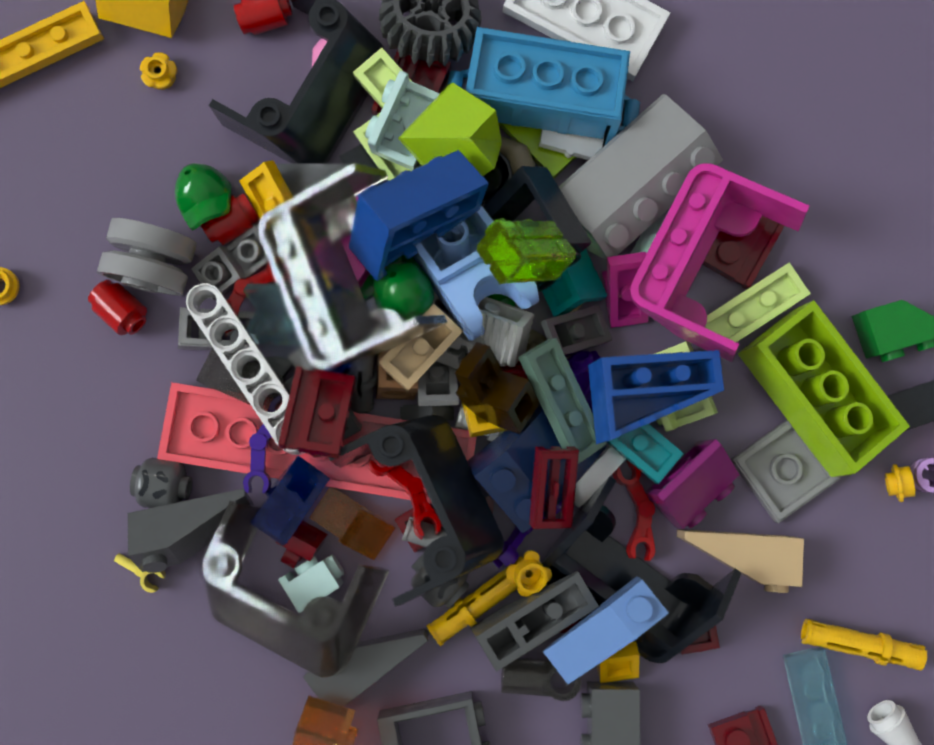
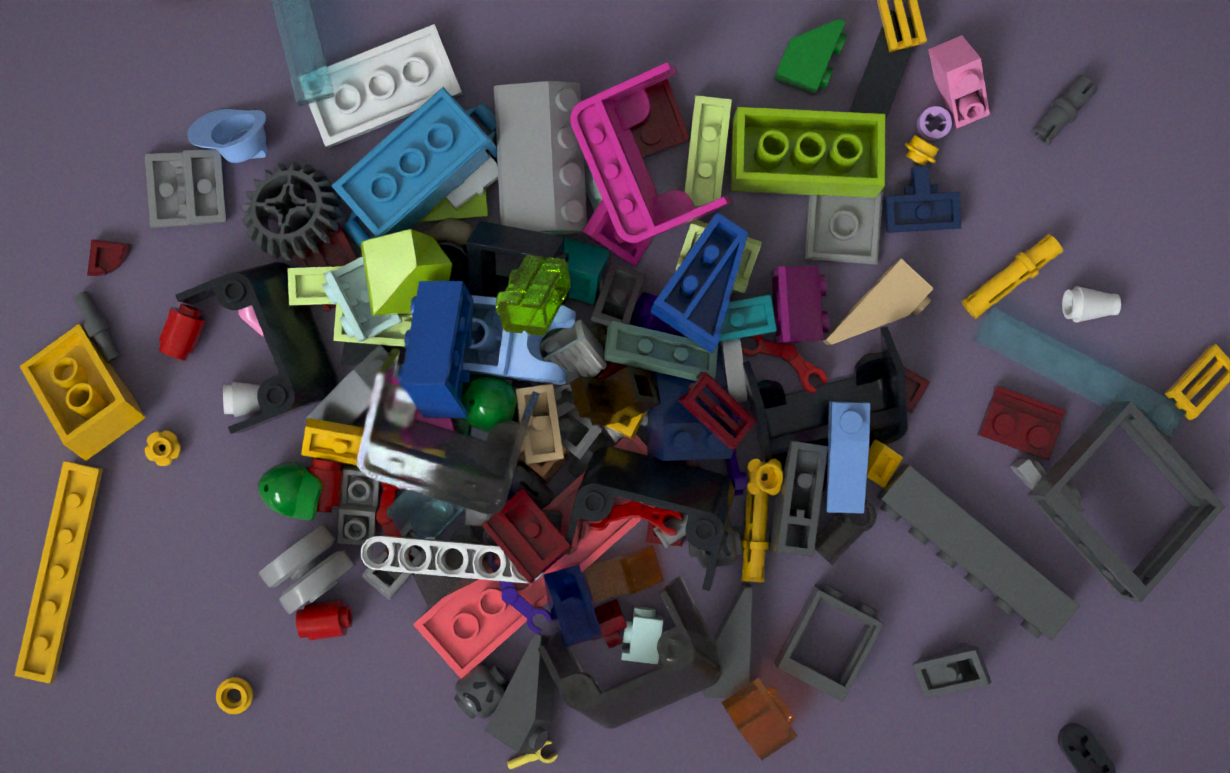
camera: 45 degrees left, 5 degrees up
none -> white cone [223,381,261,417]
none -> dark blue hinge [884,166,961,233]

